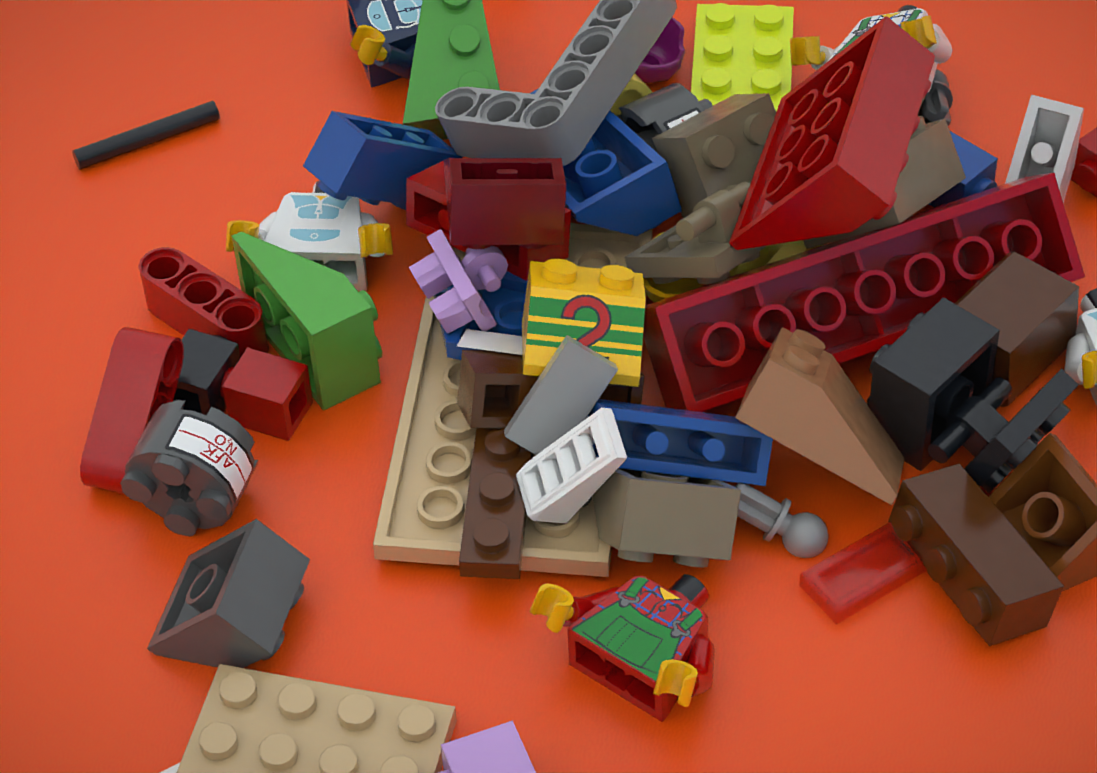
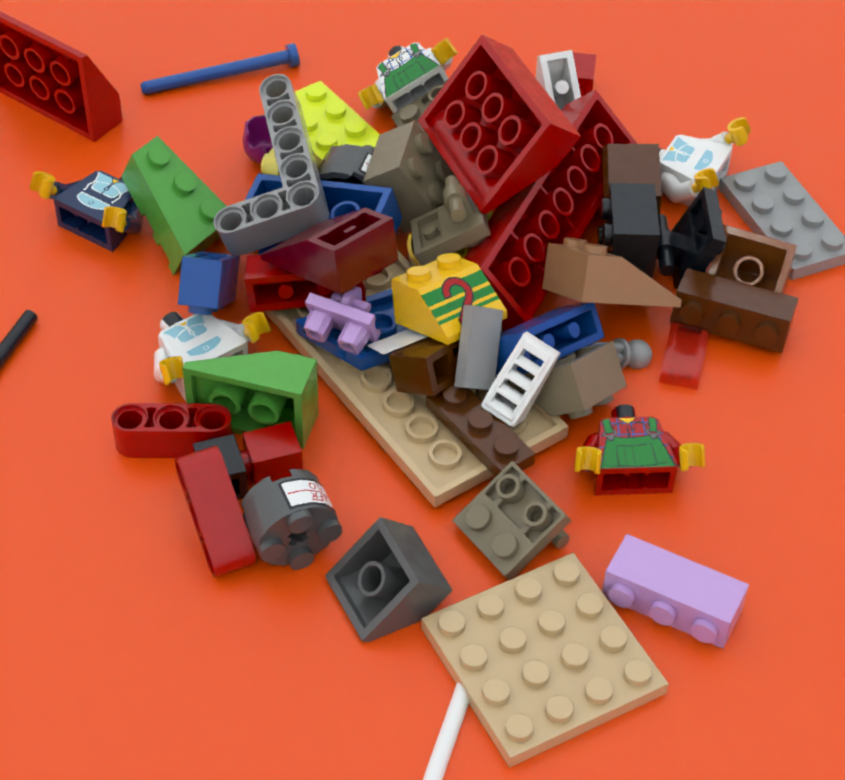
camera: 45 degrees left, 0 degrees up
none -> dark tan plate [452,461,572,580]

